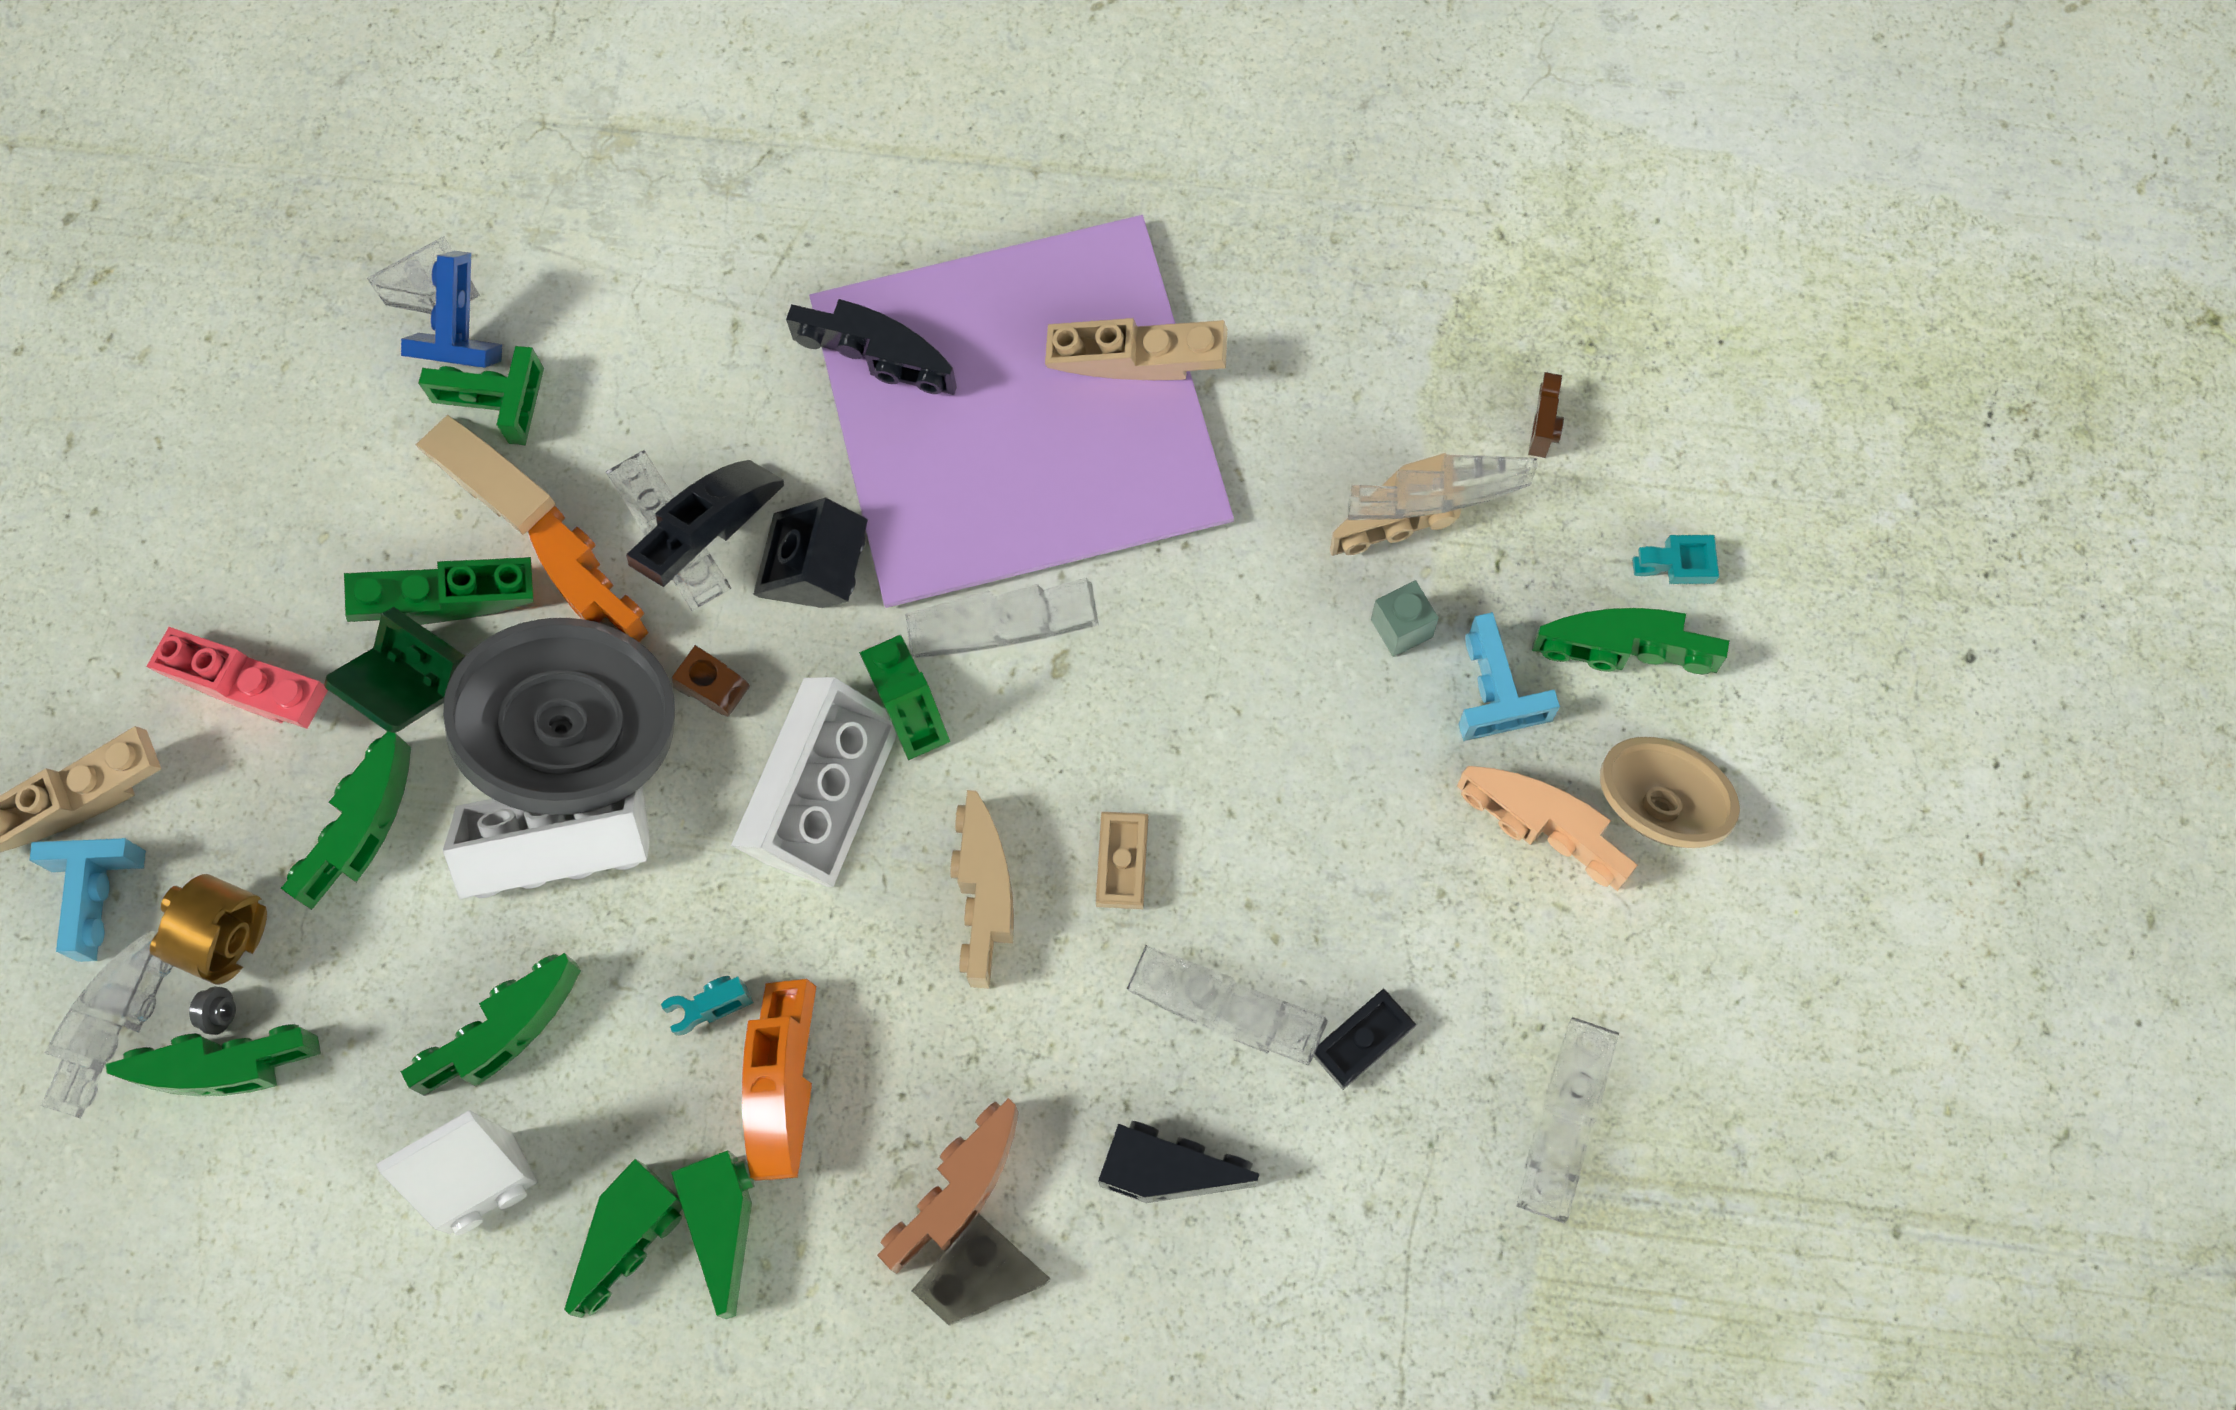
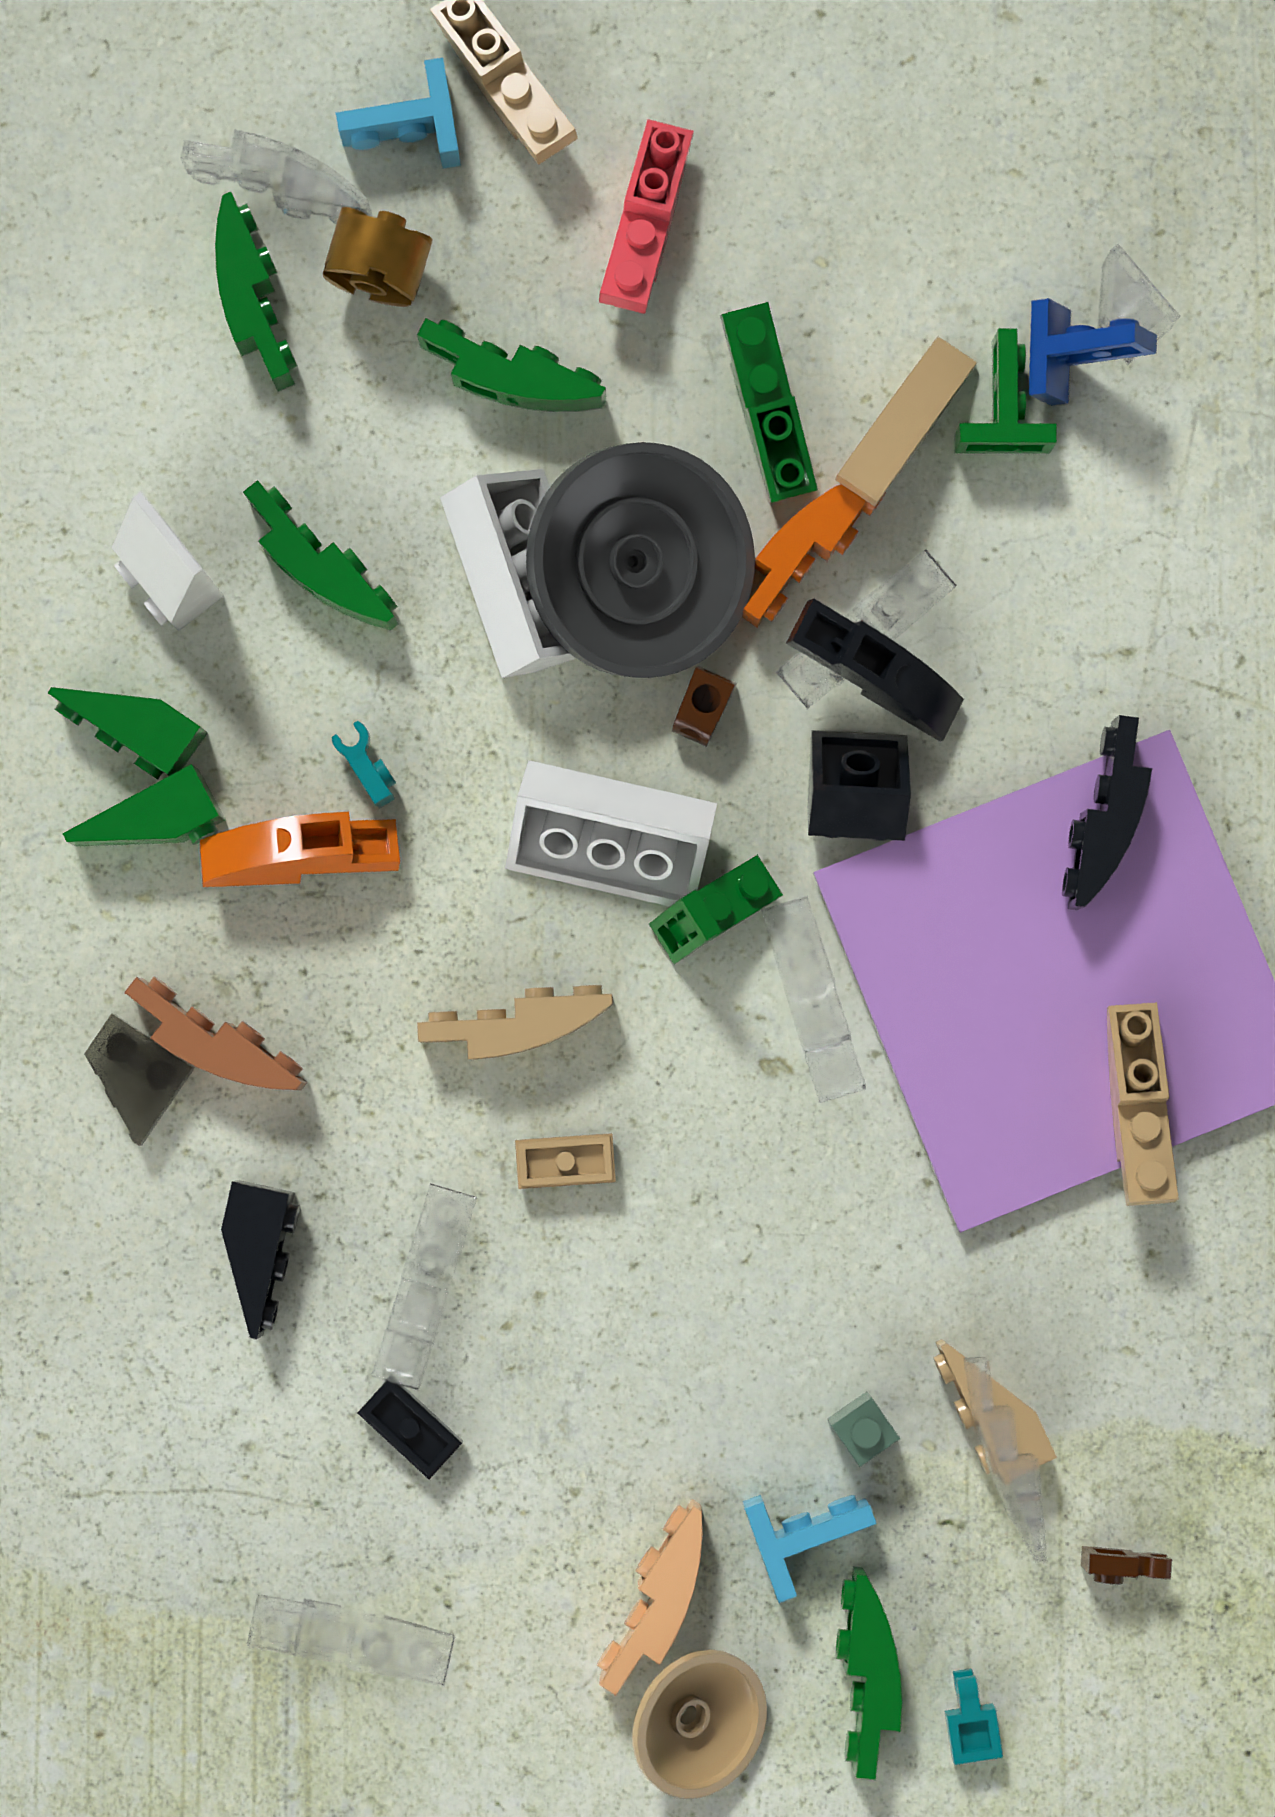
camera: 75 degrees right, 15 degrees up
dark grey plate [189,986,236,1035] -> none
dark green bracket [324,607,465,733] -> none

